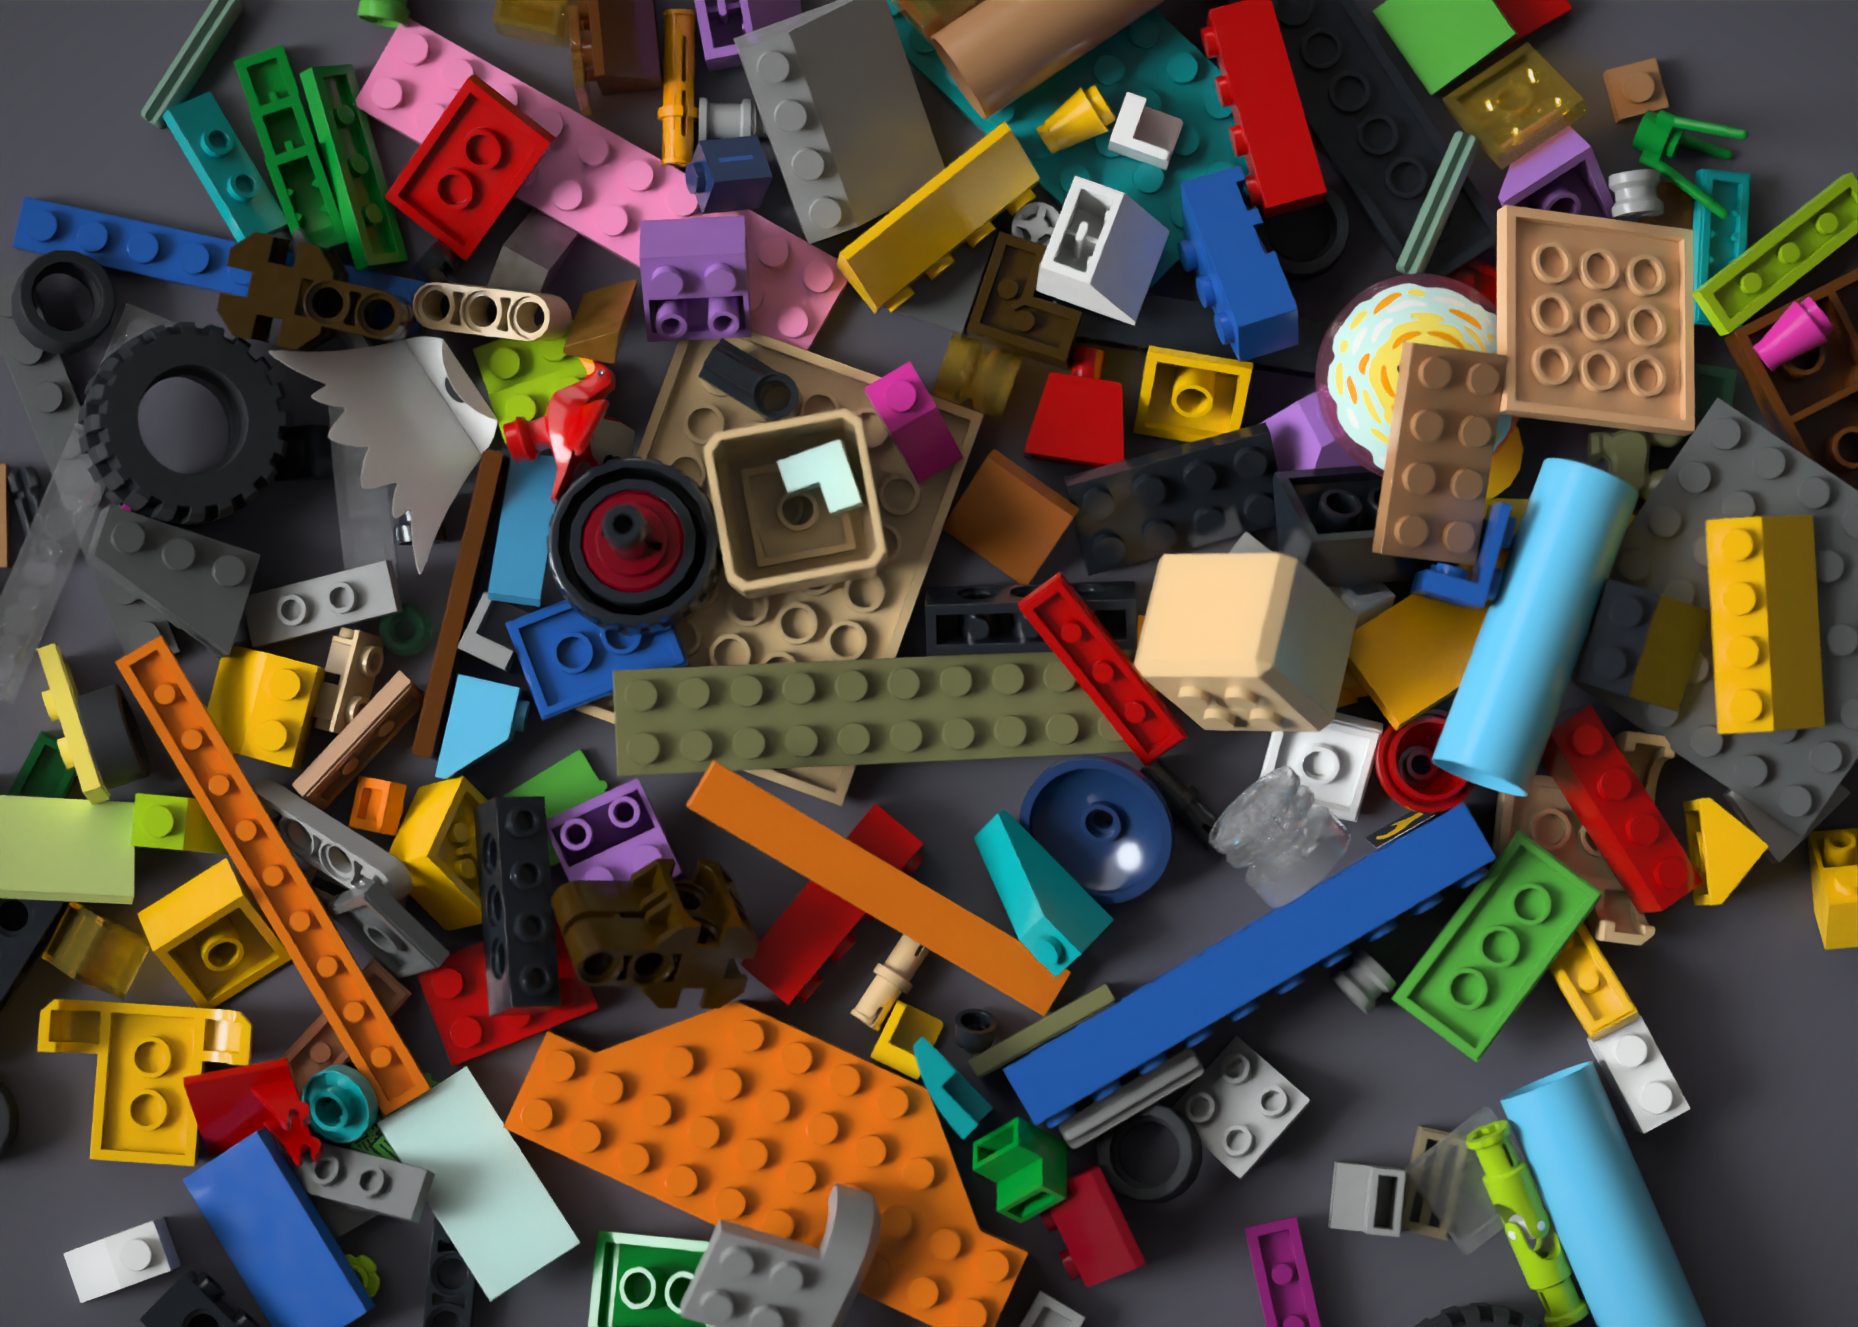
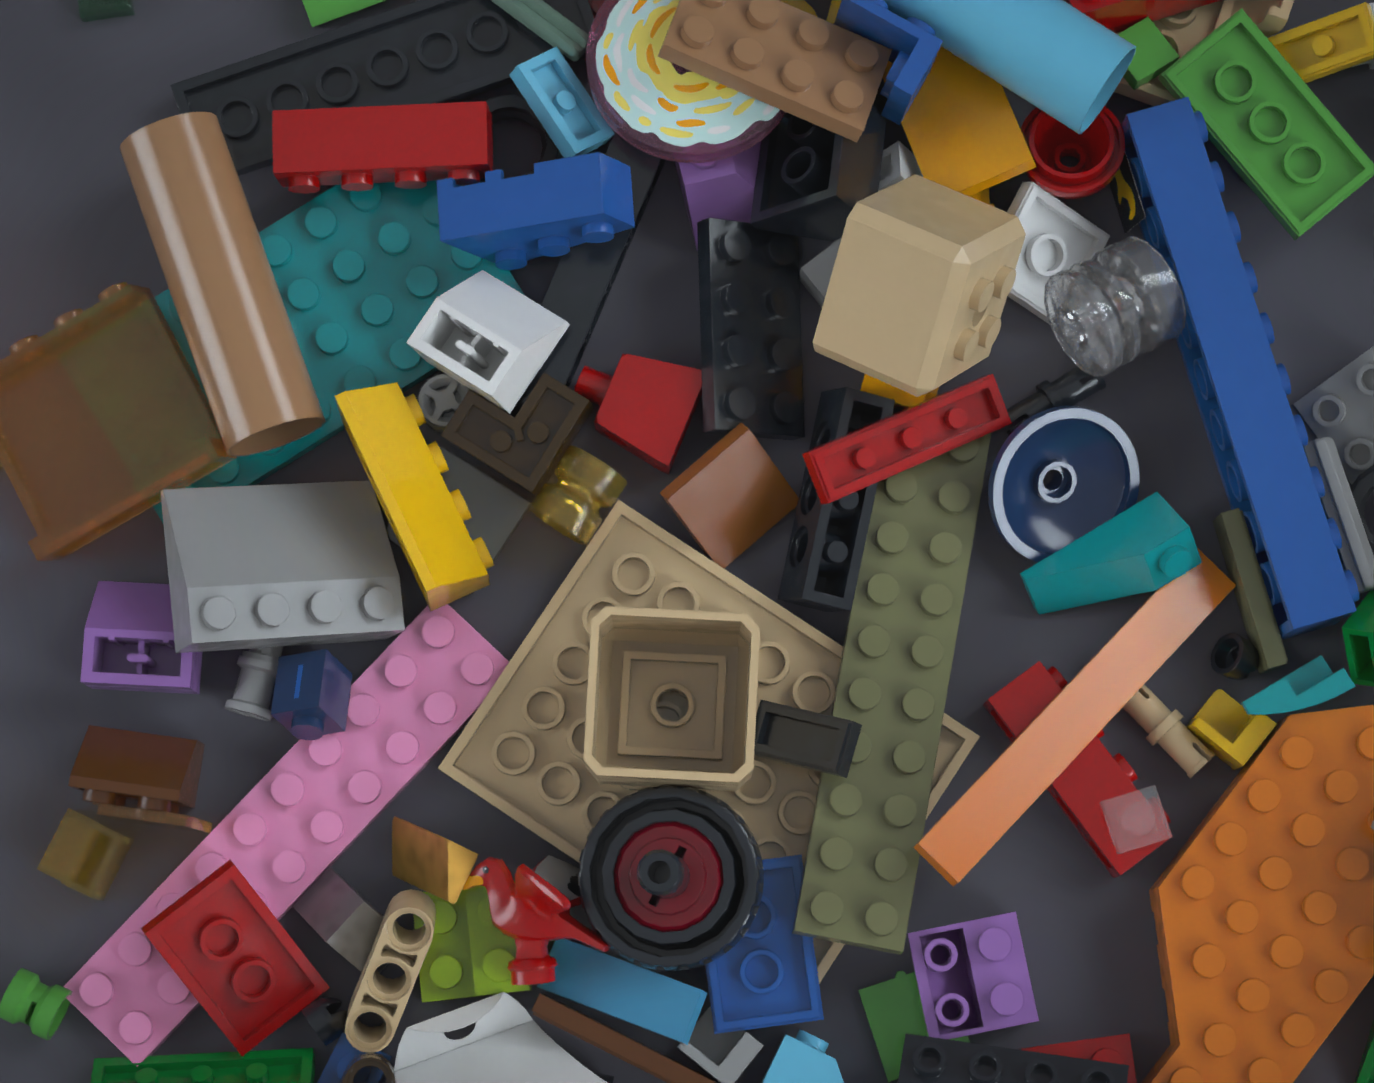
camera: 80 degrees left, 5 degrees down
dark brown connector [551,859,759,1009] -> none
medium lavender slope [639,216,752,342] -> none
light orange pin [658,9,699,169] -> none
black piece [698,338,803,423] -> none
light aqua piece [777,439,866,516] -> none
dark pink slope [864,361,963,484] -> none
yellow cone [1036,84,1117,155] -> none
white panel [1108,92,1183,170] -> none
yellow slope [1133,345,1253,442] -> none
light grey wheel [1331,948,1397,1015] -> none
none -> medium azure plate [509,46,615,158]
none -> black tile [754,700,862,778]
none -> clear plate [1100,785,1172,855]
none -> bright green tile [1118,17,1180,90]

